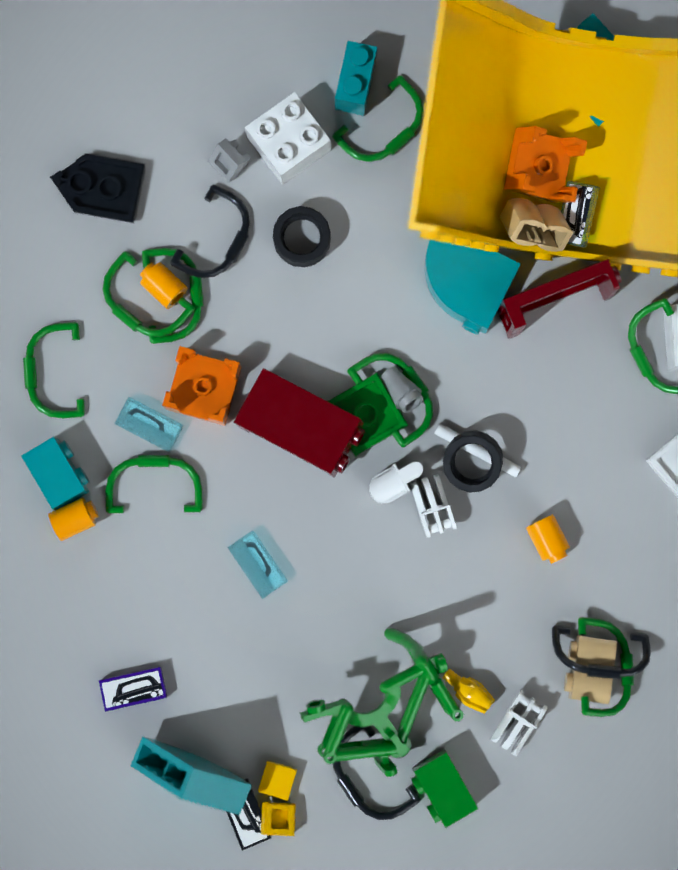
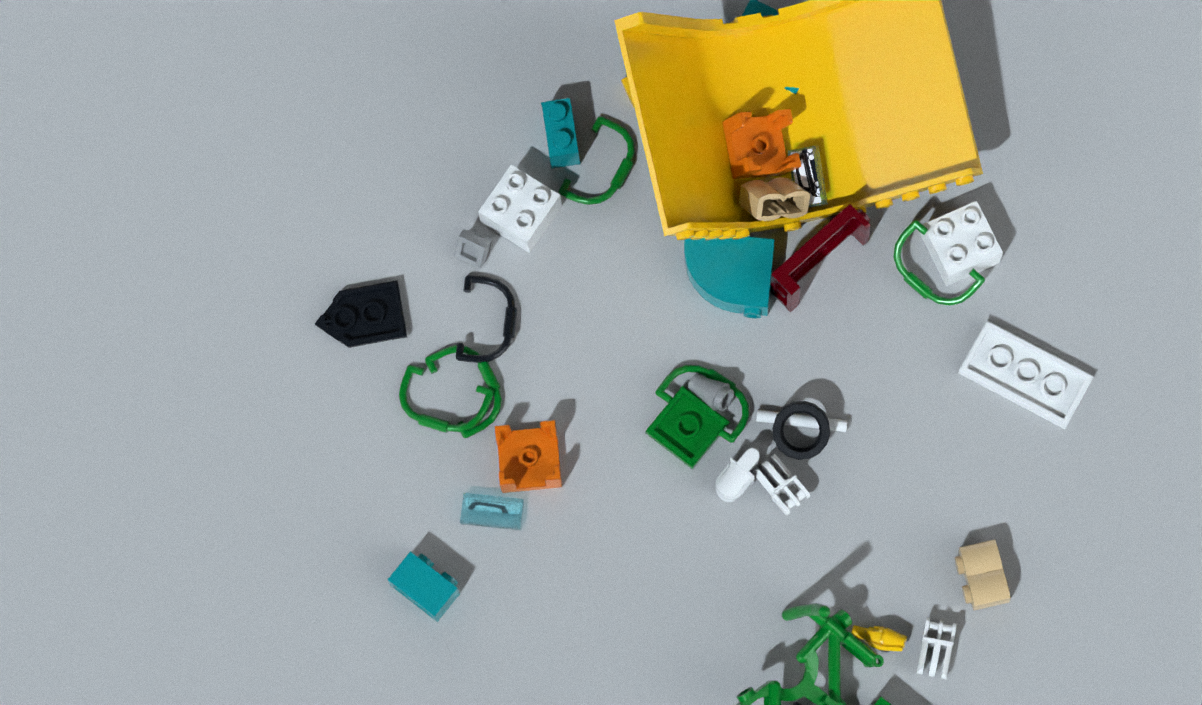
camera: 15 degrees left, 10 degrees down
green piece [23,322,85,419] -> none
light orange brick [48,497,99,541] -> none
green piece [105,455,203,514] -> none
light orange brick [140,262,188,310] -> none
clear light blue tile [227,530,288,599] -> none
dark red panel [233,368,365,478] -> none
black tyre [273,206,331,268] -> none
light orange brick [526,514,570,564] -> none
black piece [552,626,651,679] -> none
green piece [578,617,634,717] -> none

